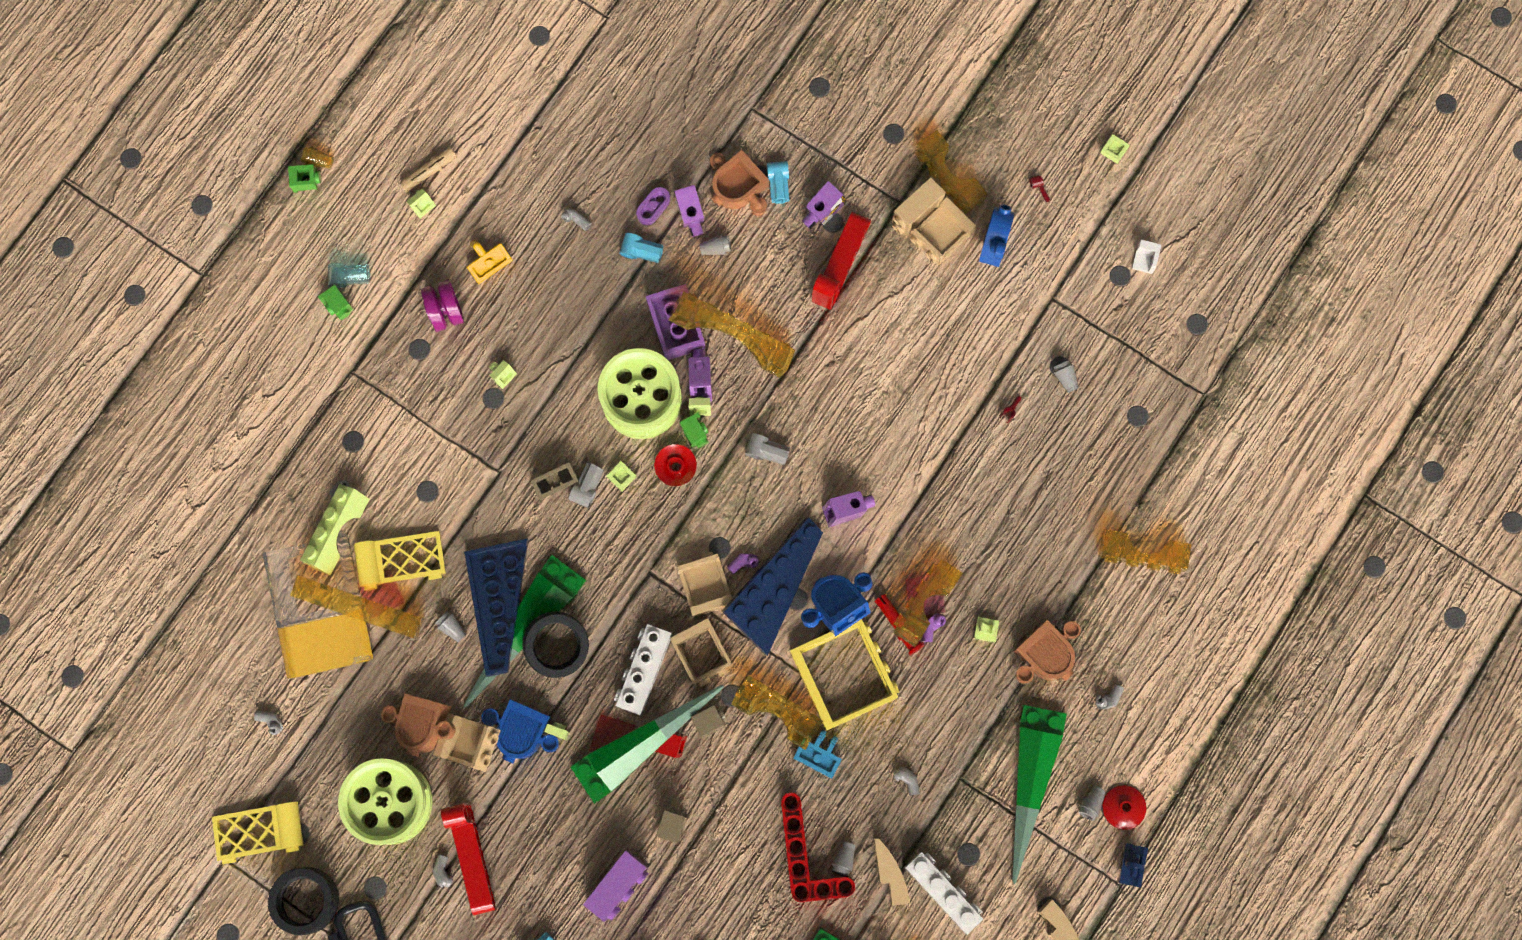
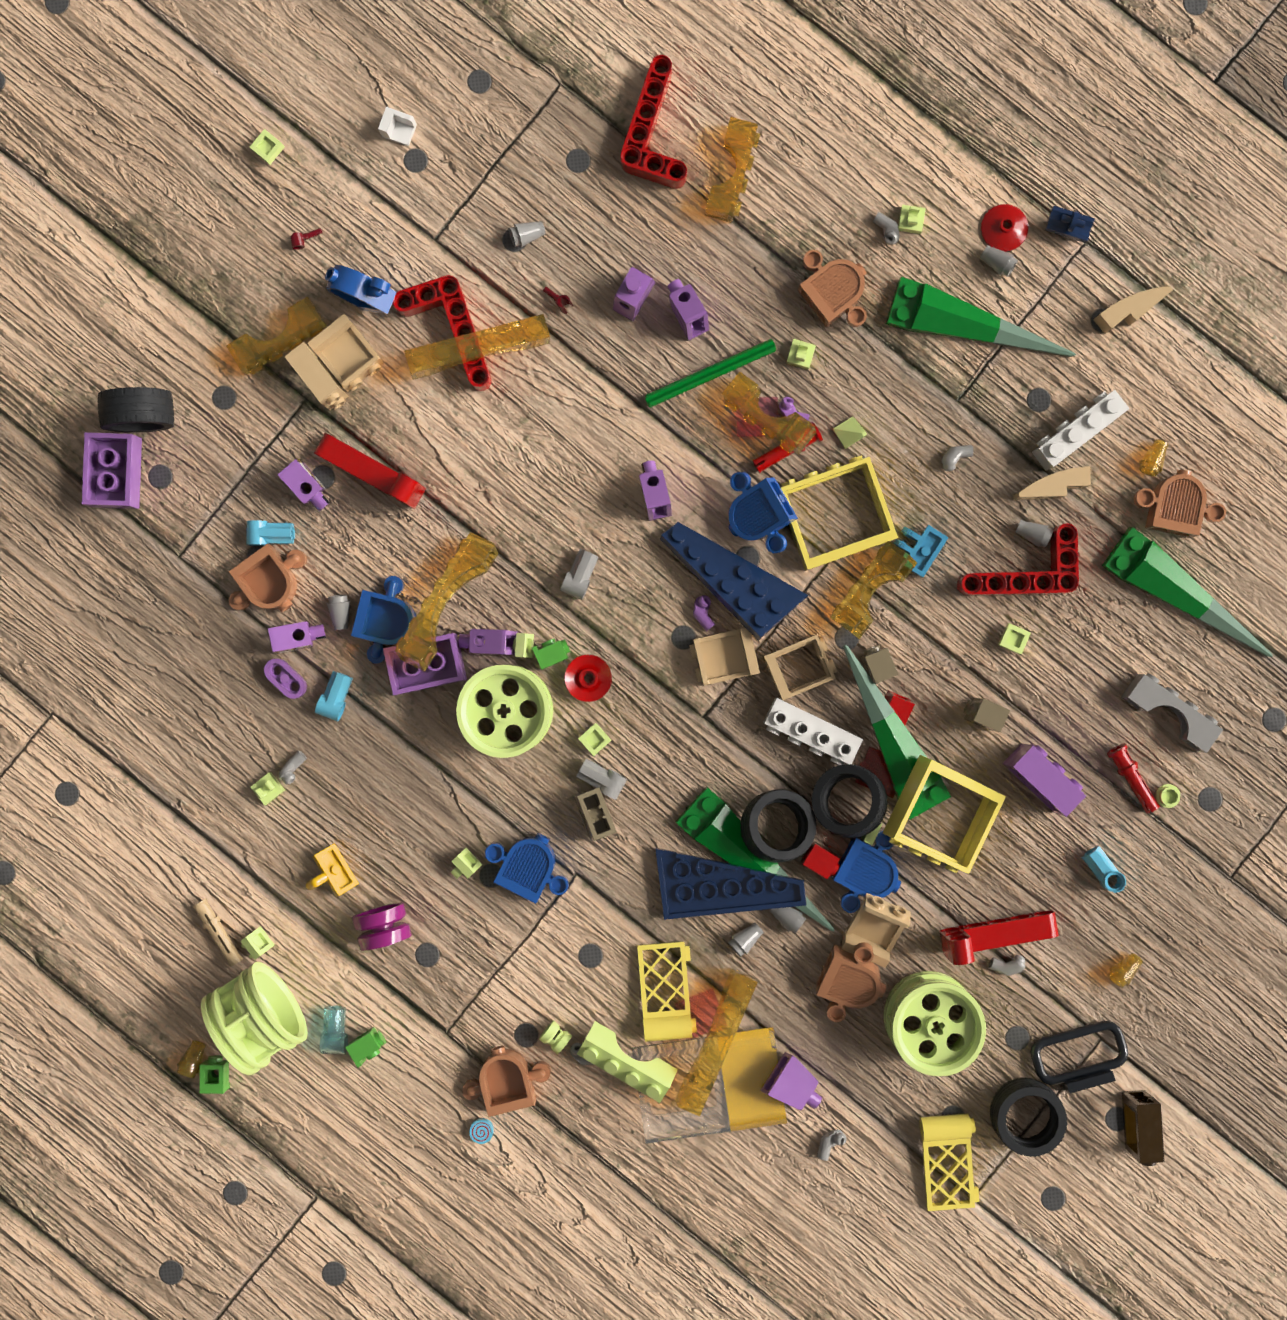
camera: 85 degrees left, 10 degrees up
none -> medium lavender brick [82,432,142,509]
none -> black tyre [97,387,174,432]
none -> yellowish green wheel [201,962,308,1075]
none -> yellowish green tile [250,772,285,805]
none -> blue piece [351,576,421,664]
none -> red beam [393,275,492,391]
none -> clear yellow arch [404,314,550,380]
none -> nougat piece [462,1045,551,1117]
none -> medium azure tile [469,1118,494,1144]
none -> blue piece [485,833,569,904]
none -> yellowish green wheel [539,1020,572,1054]
none -> medium lavender torso [613,267,655,321]
none -> red beam [620,55,687,189]
none -> green axle [645,339,776,407]
none -> medium lavender torso [668,279,709,341]
none -> medium lavender torso [760,1052,822,1111]
none -> light grey cone [770,907,806,934]
none -> red brick [801,842,840,879]
none -> black tyre [812,764,888,838]
none -> yellowish green slope [833,417,867,449]
none -> light yellow window [882,755,1006,874]
none -> yellowish green tile [898,204,926,234]
none -> yellowish green plate [998,623,1031,655]

